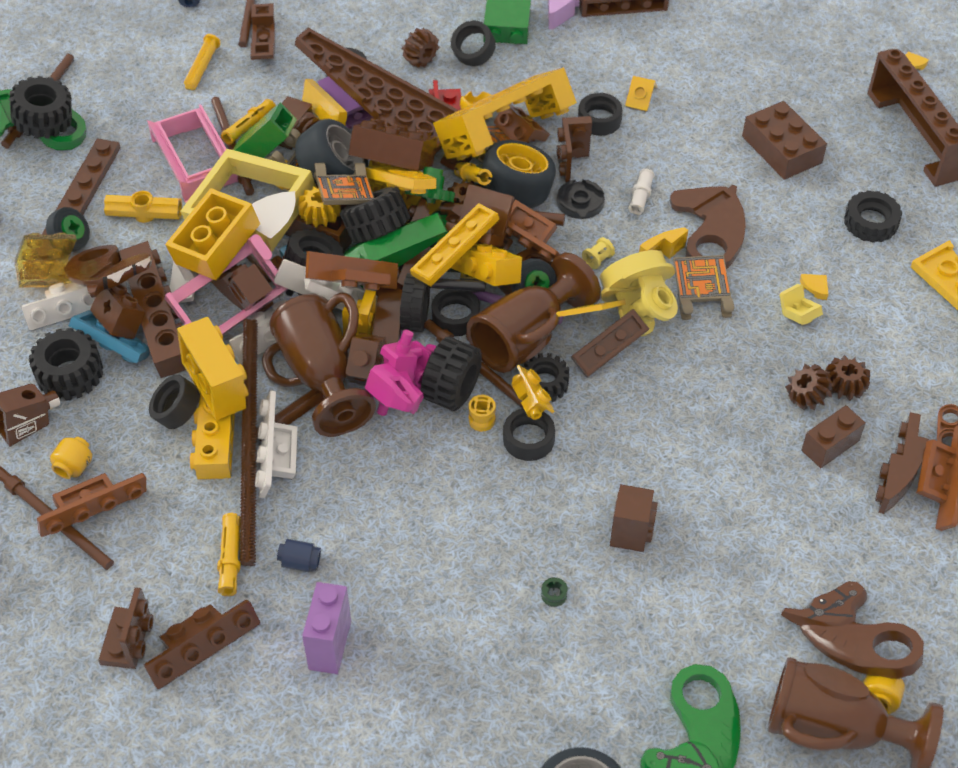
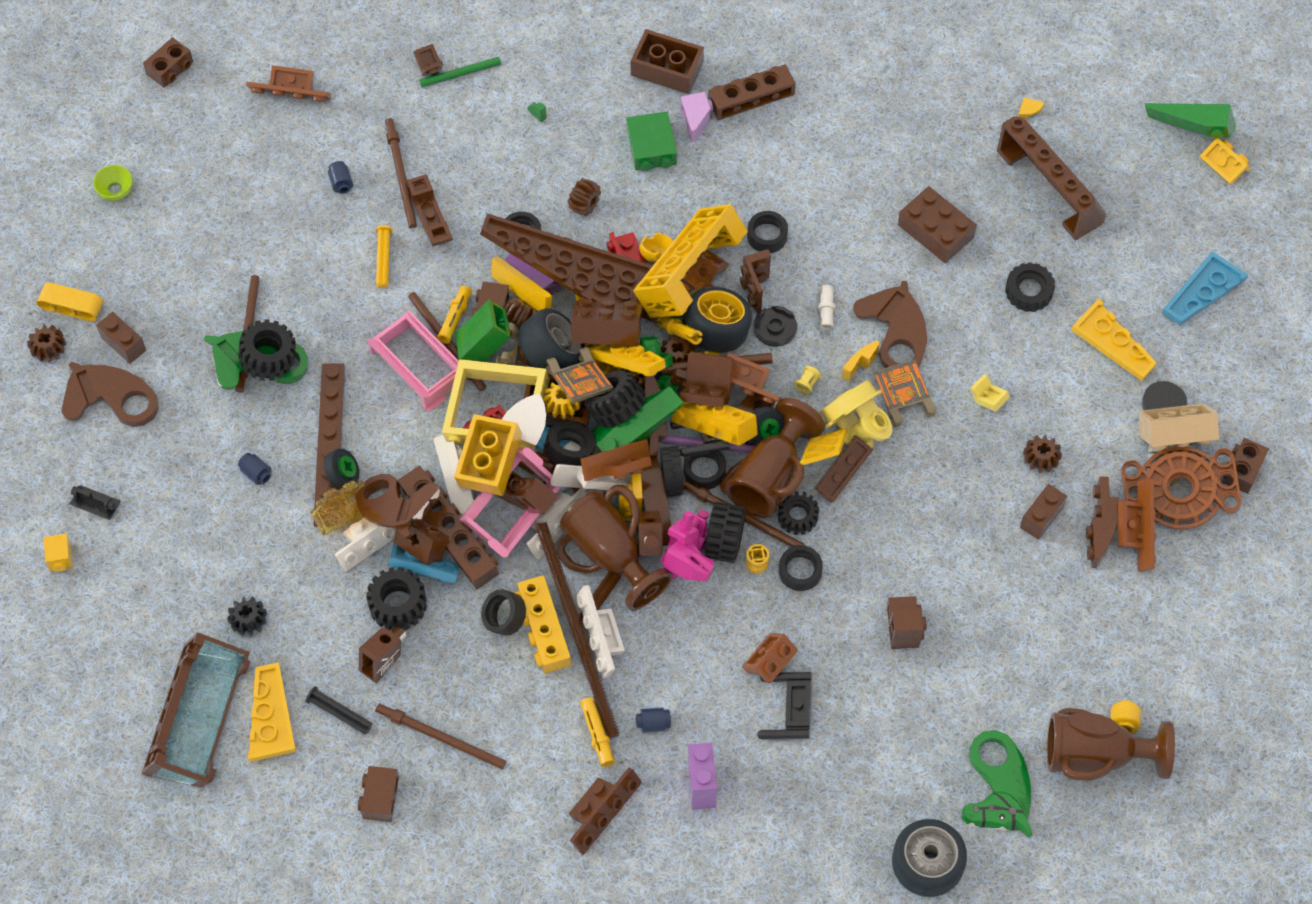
camera: 15 degrees left, 10 degrees up
dark orange bracket [37,473,147,537] -> none
yellow head [50,437,93,479] -> none
reddish brown bracket [98,587,154,669] -> none
yellow piece [104,191,182,223] -> none
yellow brick [177,316,248,421] -> none
yellow tile [410,203,499,286] -> none
black tyre [451,20,496,67] -> none
yellow hinge [511,365,555,420] -> none
dark green bush [541,577,568,607] -> none
yellow bracket [625,75,657,111] -> none
reddish brown animal [781,581,924,679] -> none
reddish brown gear [785,364,834,411] -> none
yellow tile [800,274,828,300] -> none
none -> dark orange bracket [742,633,798,683]
none -> black plate [758,672,812,739]

